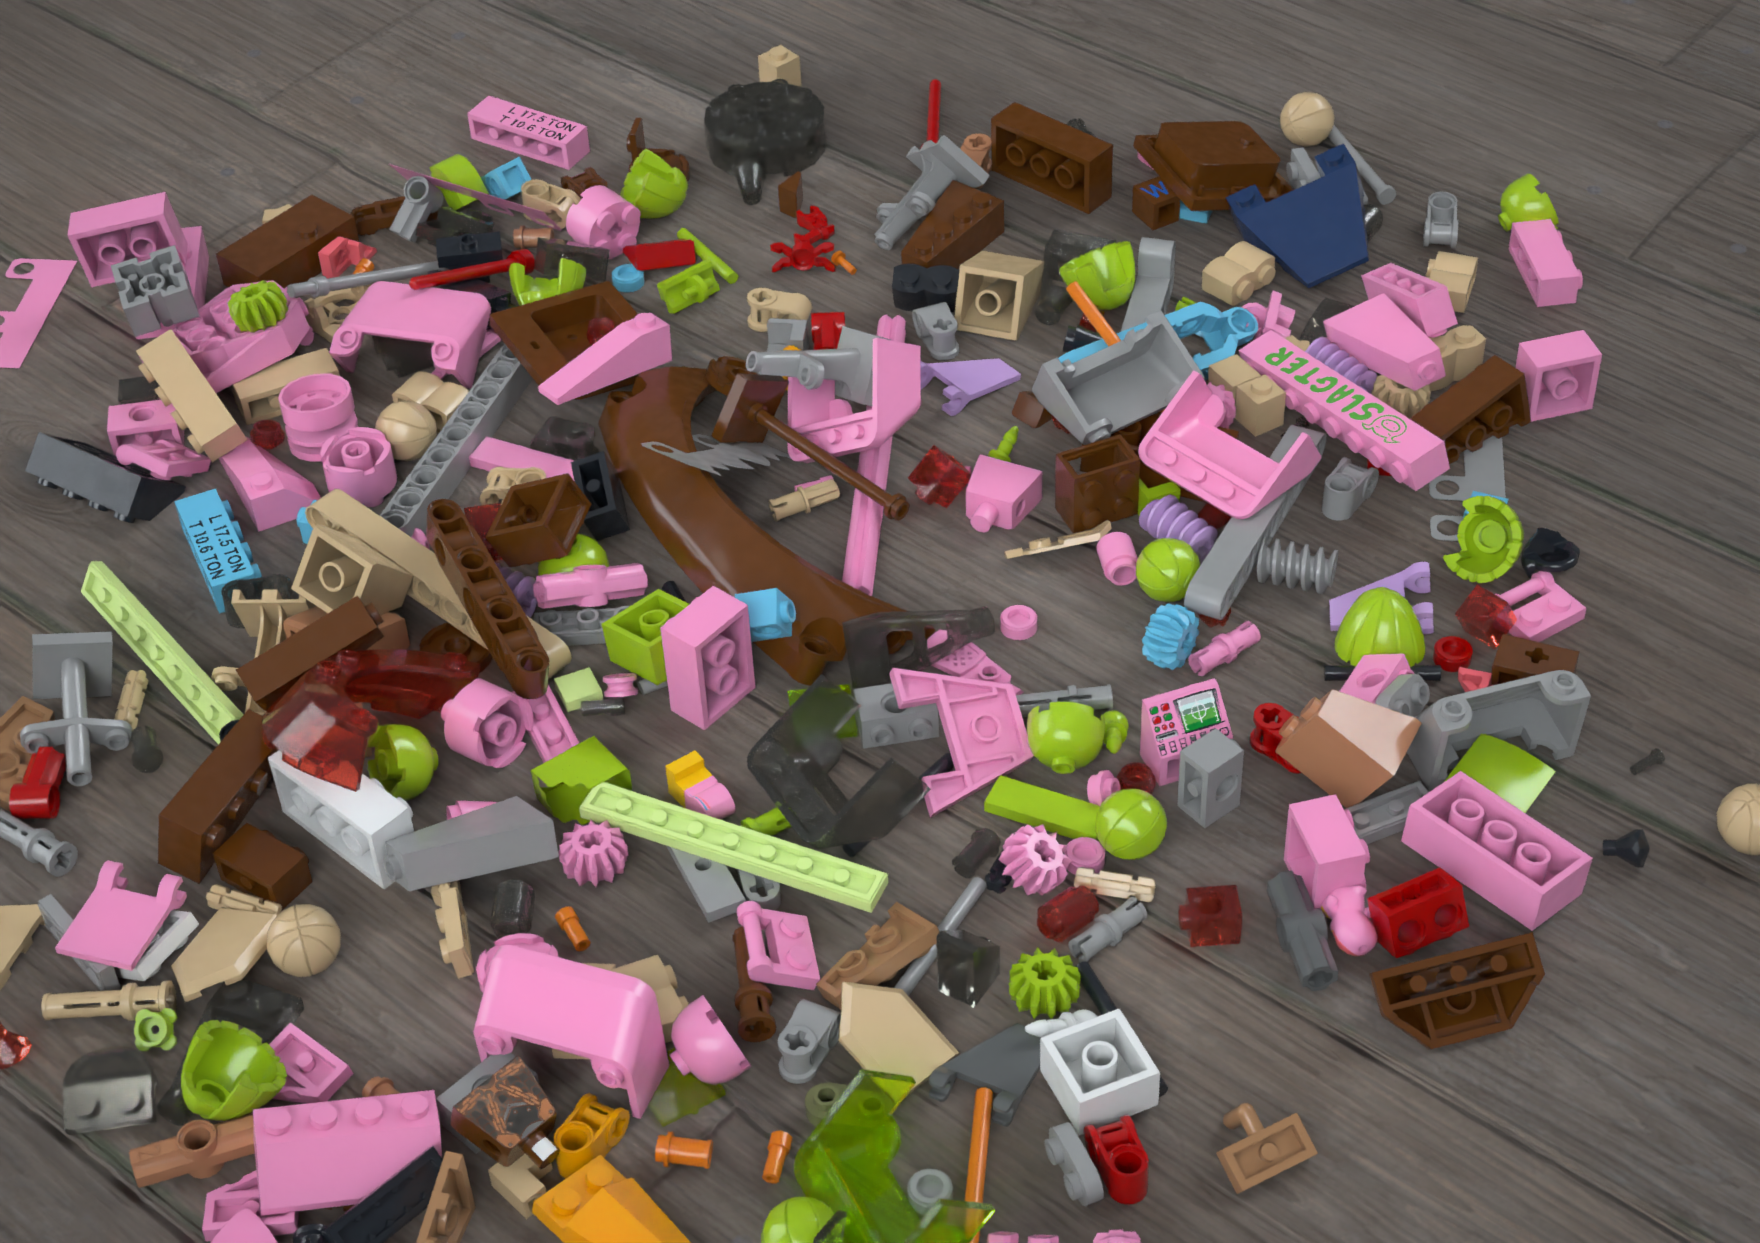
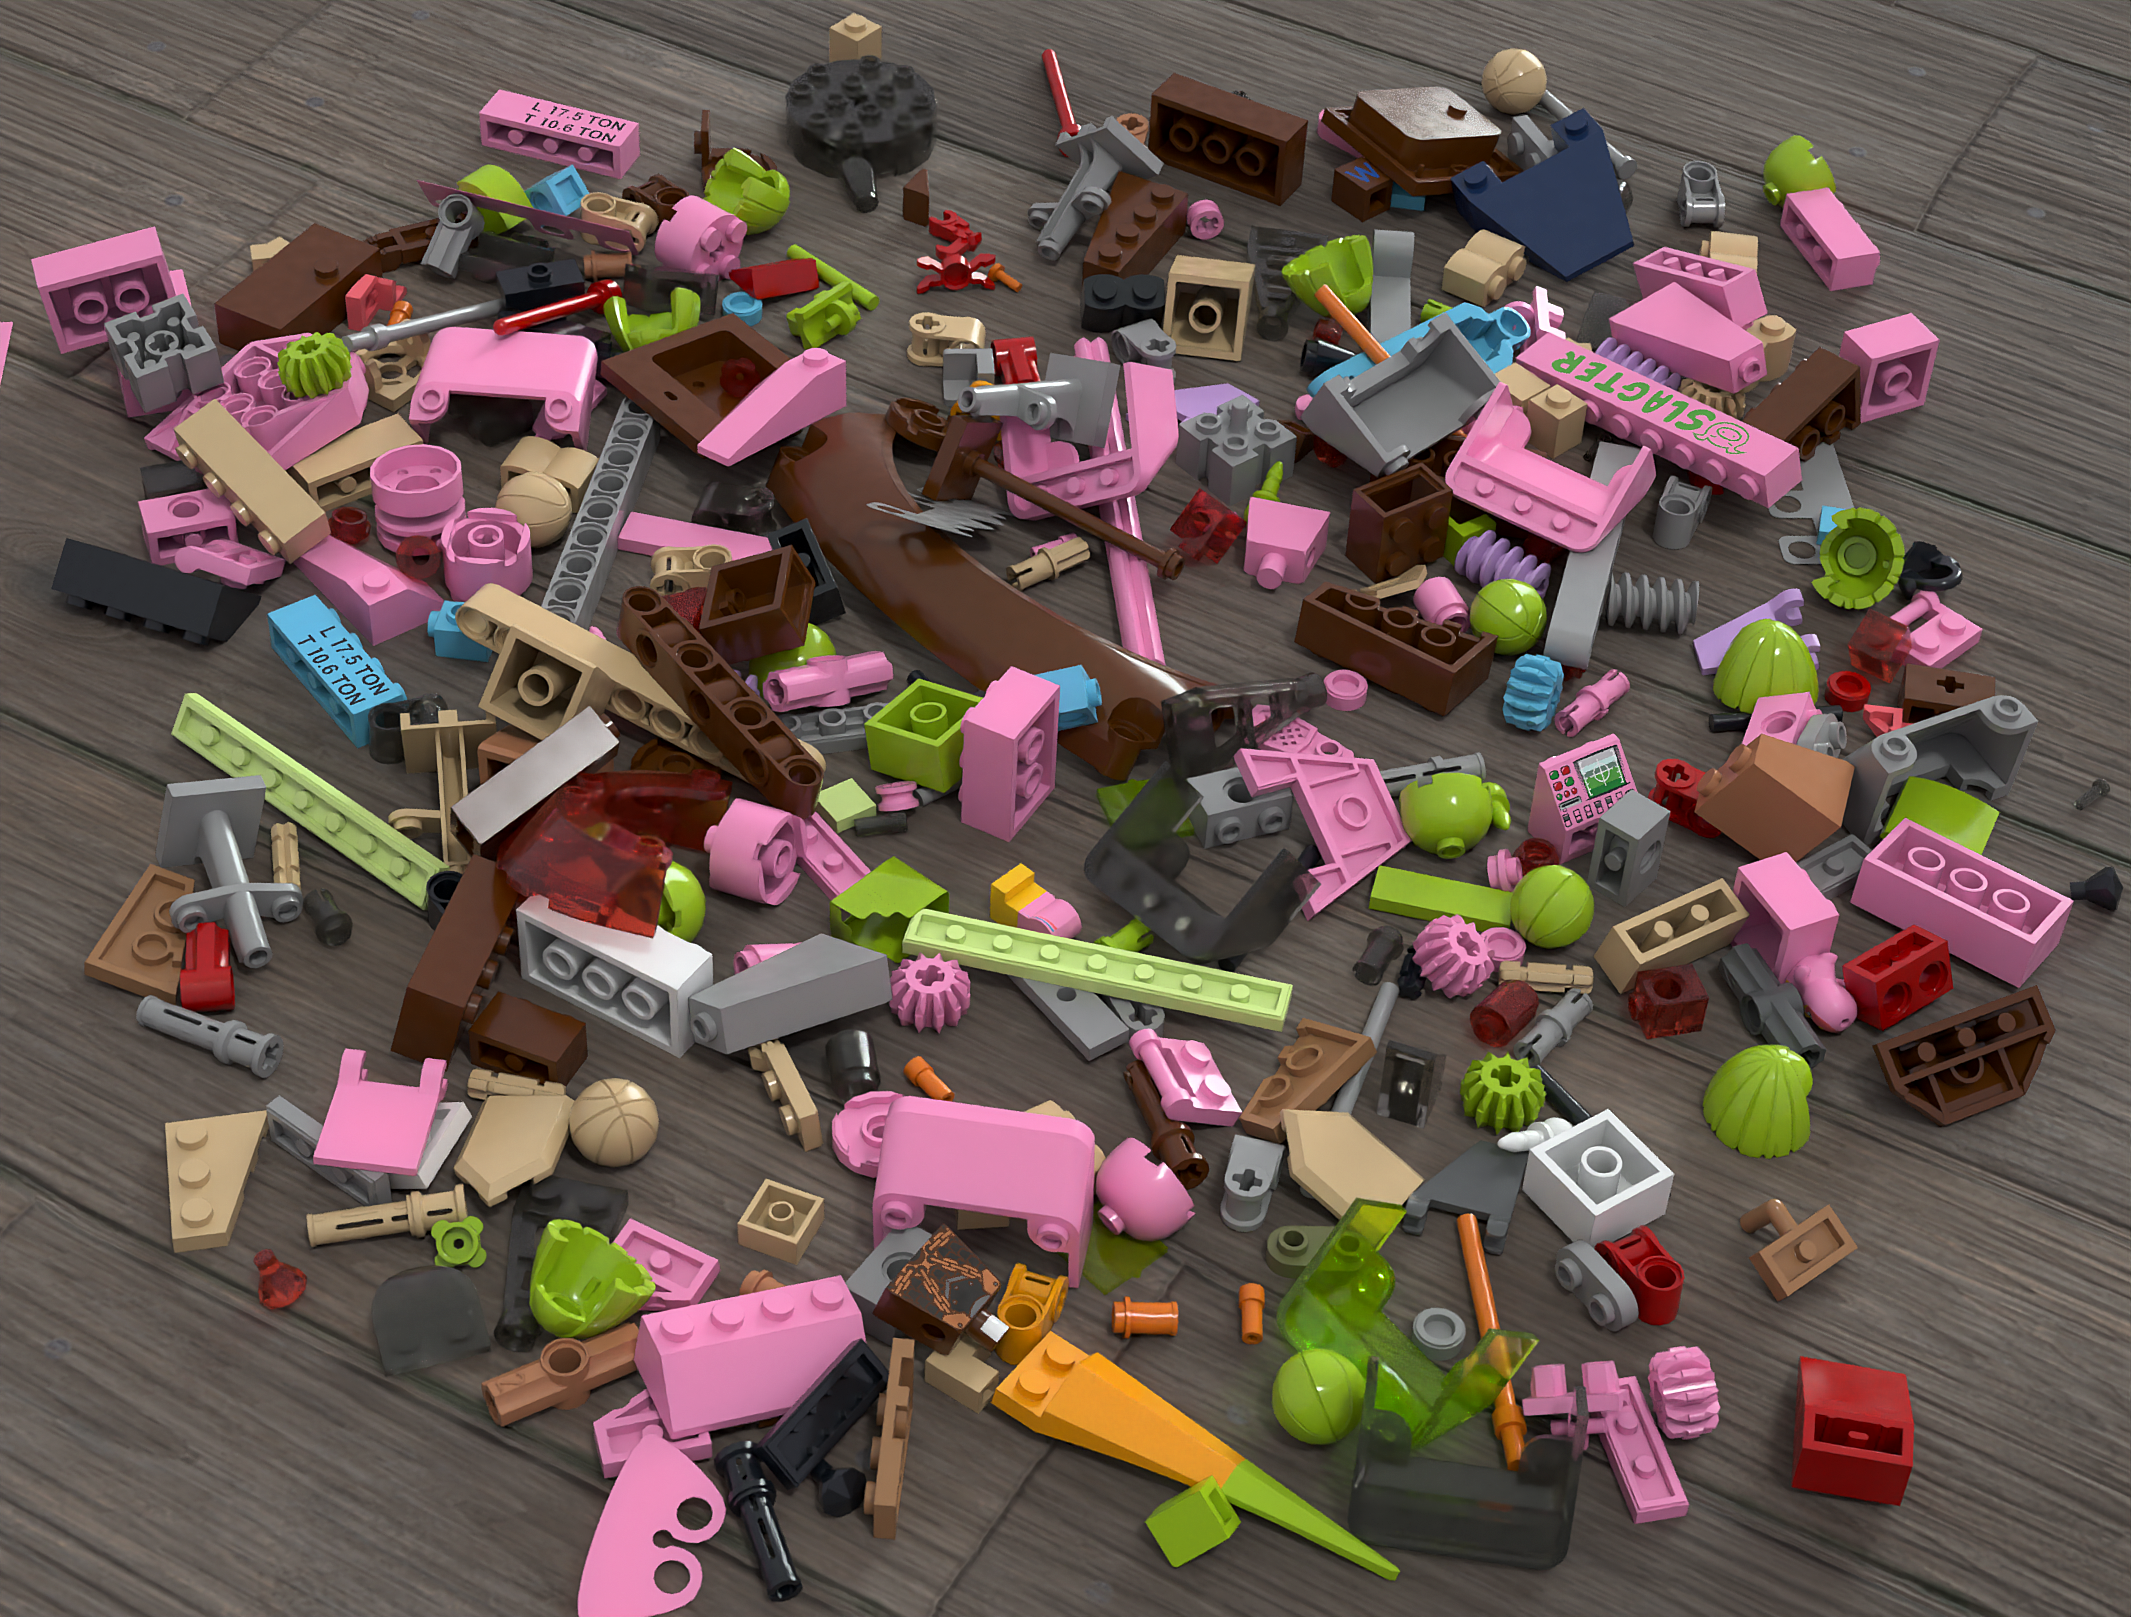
camera: 15 degrees left, 0 degrees up
none -> clear red brick [396,535,443,579]
none -> tan piece [738,1179,824,1265]
none -> light grey brick [1176,395,1297,506]
none -> bright pink bush [1187,200,1224,240]
none -> reddish brown wedge [1294,581,1498,716]
none -> tan brick [1594,878,1750,994]
none -> lime hair [1702,1044,1813,1159]

